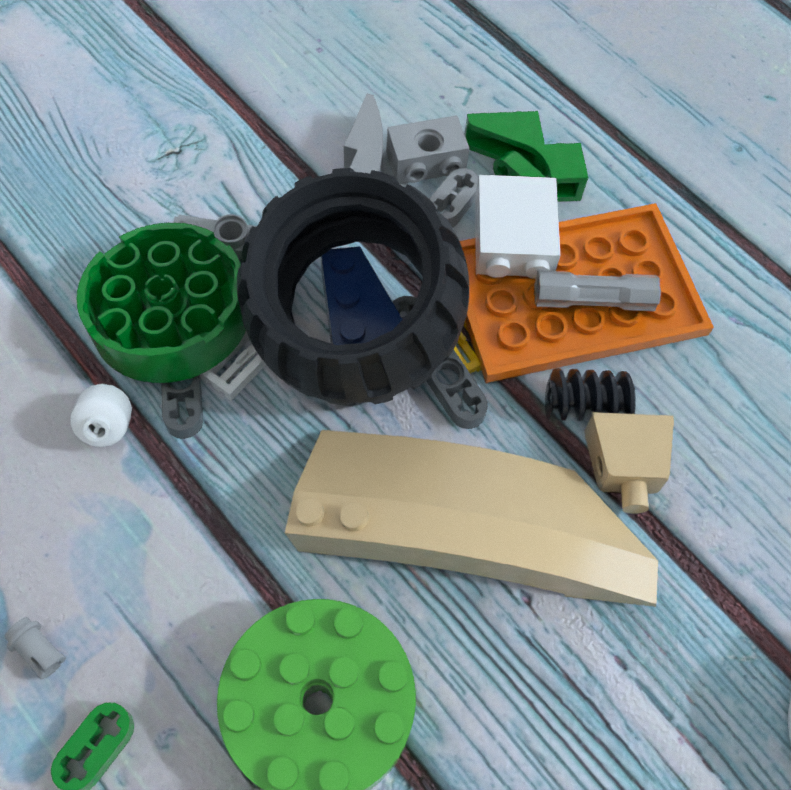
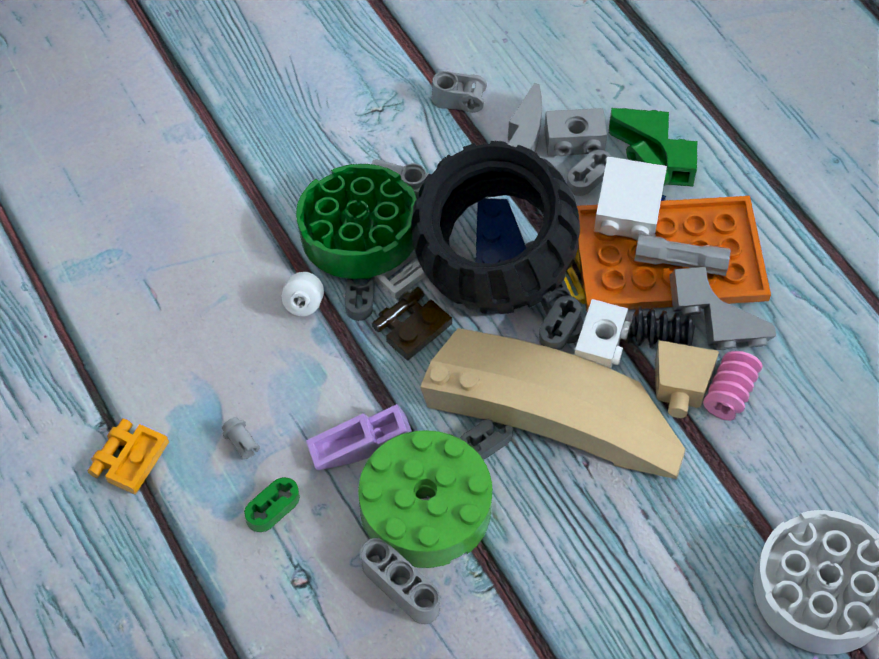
camera: 15 degrees right, 5 degrees down
none -> lavender slope [306,404,412,470]
none -> dark brown plate [372,287,452,361]
none -> light grey piece [431,71,487,113]
none -> dark grey beam [460,419,513,460]
none -> dark grey beam [539,296,581,350]
none -> white brick [574,299,631,369]
none -> light grey arch [669,267,776,350]
none -> bright pink piece [703,351,763,421]

